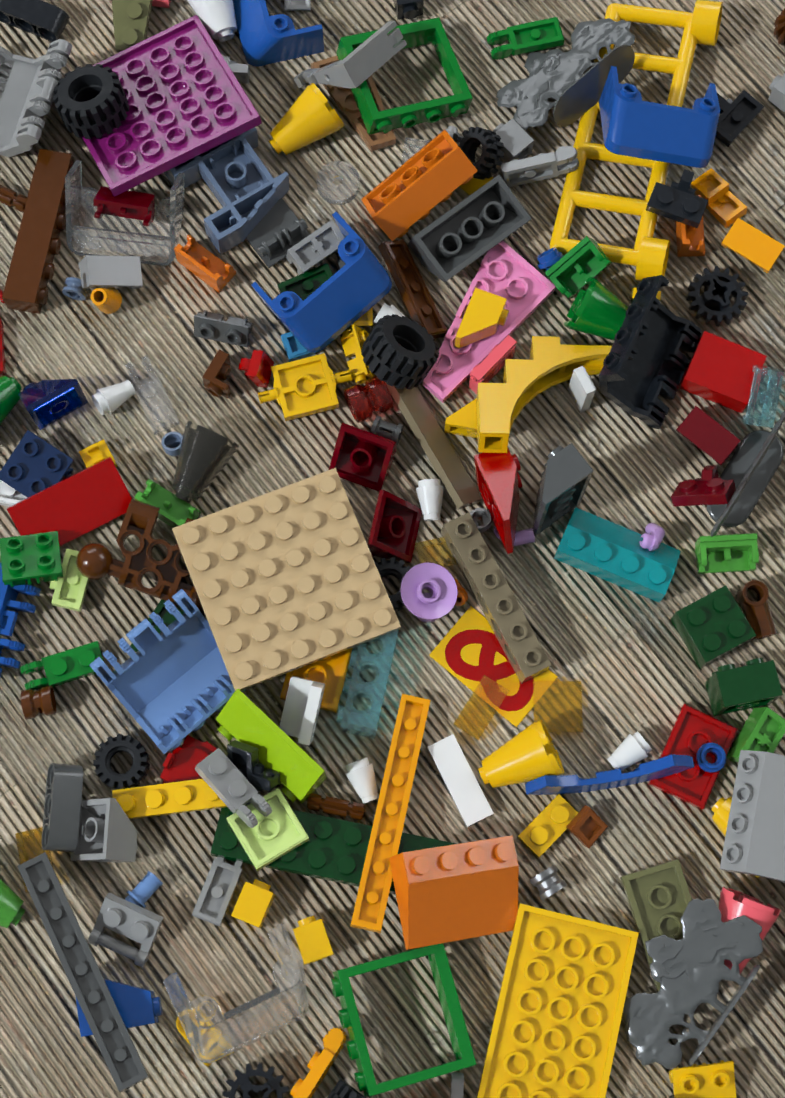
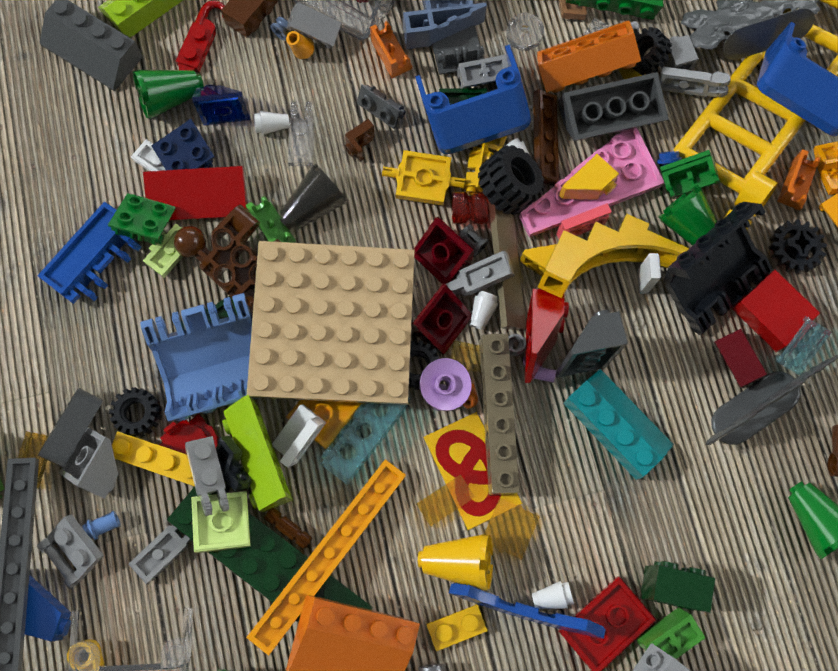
camera: 25 degrees right, 0 degrees up
green hinge [20,641,105,691] -> none
reddish brown wheel [21,686,57,720] -> none
yellow tile [79,439,117,468] -> none
sand blue hinge [161,432,185,457] -> none
yellow brick [231,879,275,929] -> none
red tile [238,350,274,388] -> none
dark azure tile [280,332,316,362] -> none
yellow brick [293,915,334,965] -> none
white cone [345,757,379,804] -> none
white tile [427,734,494,828] -> none
dark orange tile [566,805,608,848] -> none
lavender arm [640,523,665,551] -> none
black hinge [646,169,708,228] -> none
dark green brick [670,585,756,669] -> none
dark red hinge [671,465,736,506] -> none
bright green hinge [695,533,759,574] -> none
blue plate [696,743,727,773] -> none
reddish brown piece [736,580,777,641] -> none
none -> light grey hinge [446,251,515,296]

